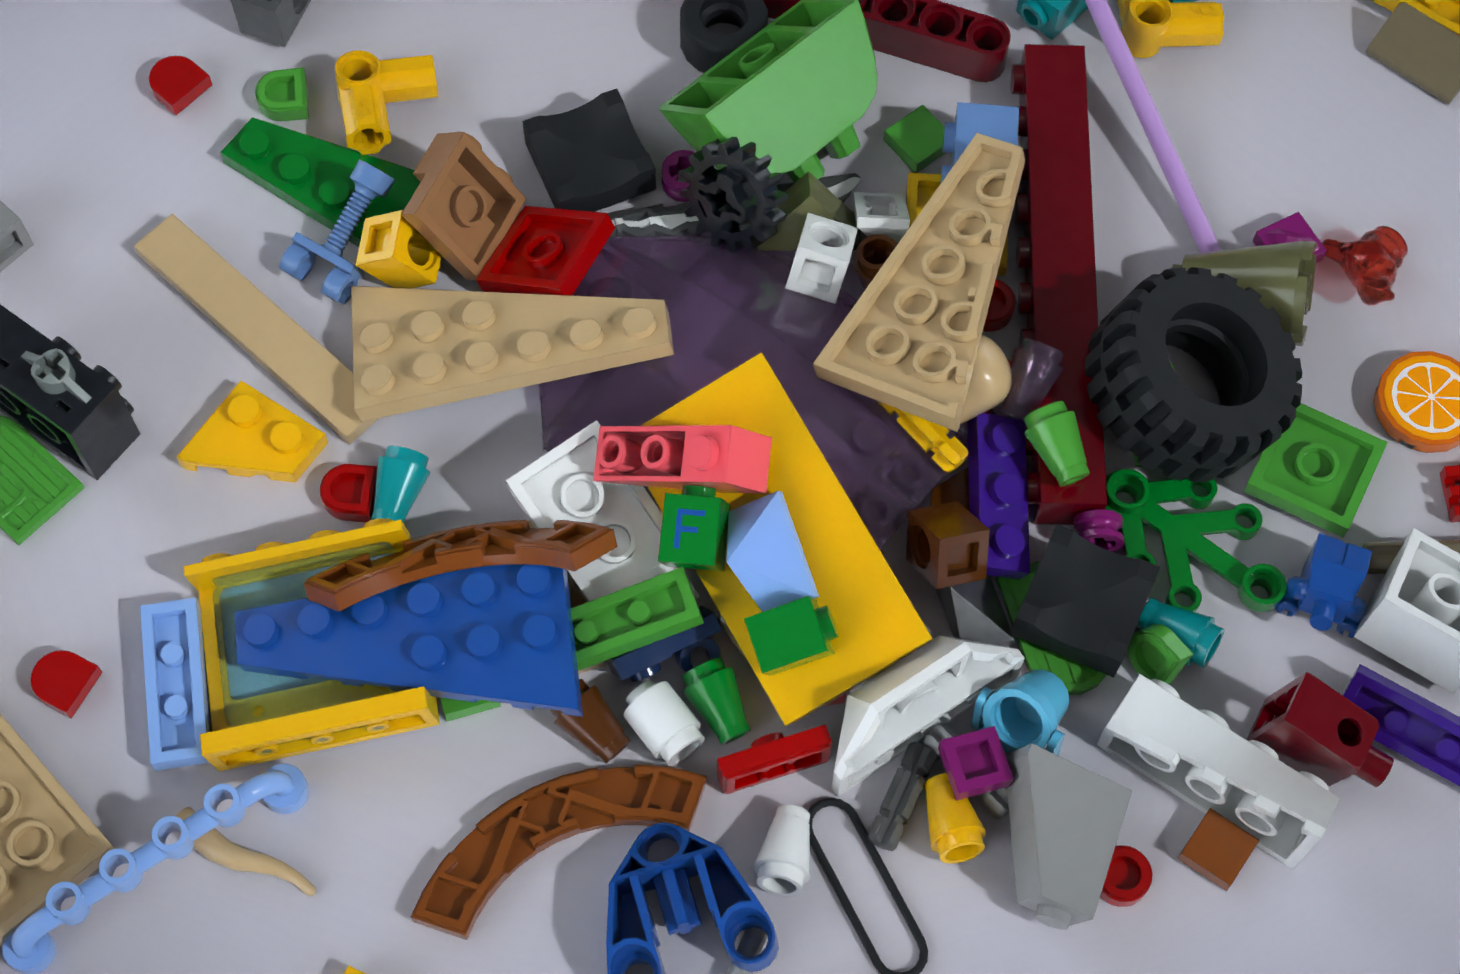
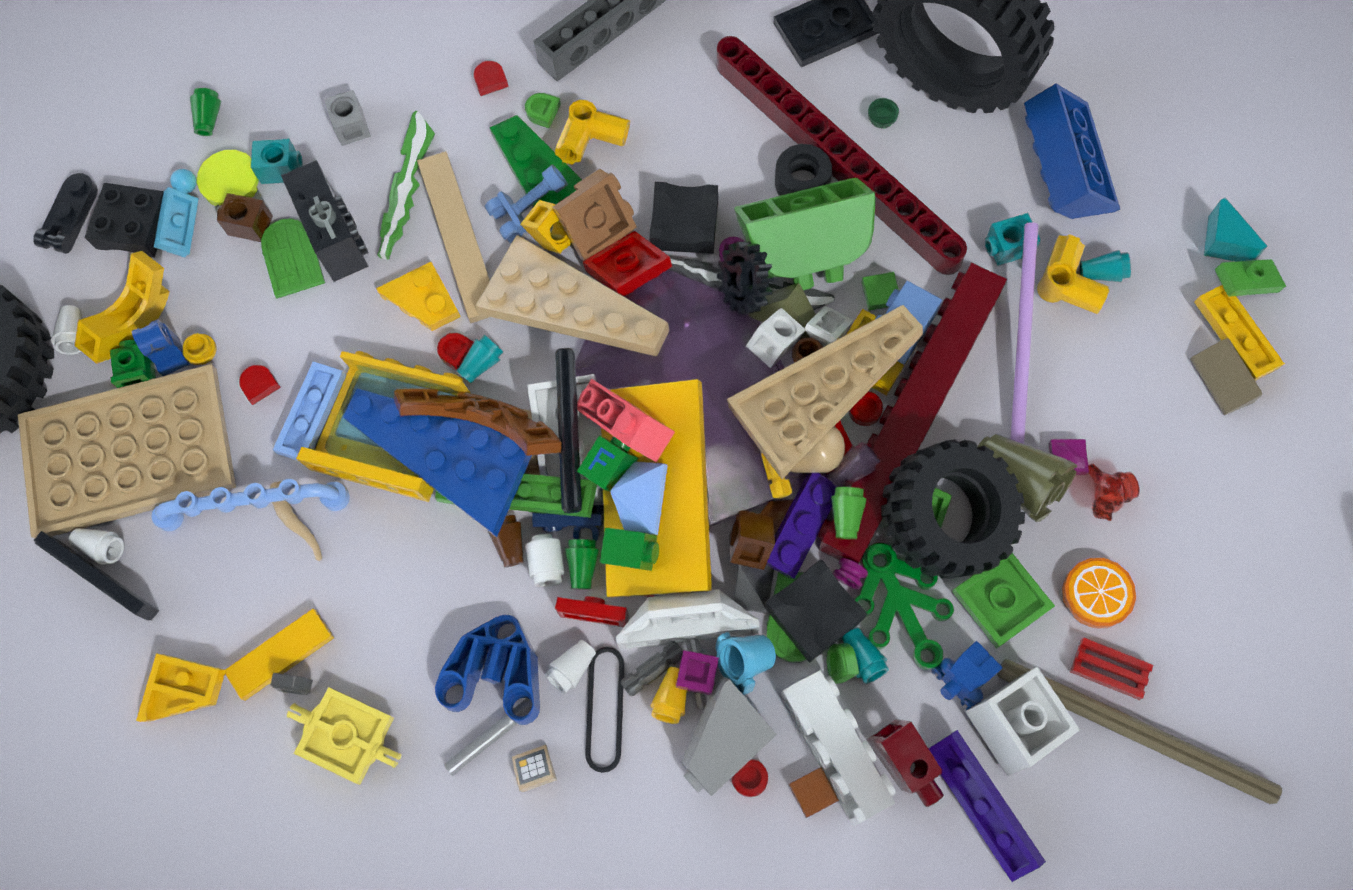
camera: 35 degrees right, 5 degrees up
dark orange tile [411,765,707,940] -> none
none -> bright green sword [377,111,435,260]
none -> black axle [555,348,582,513]

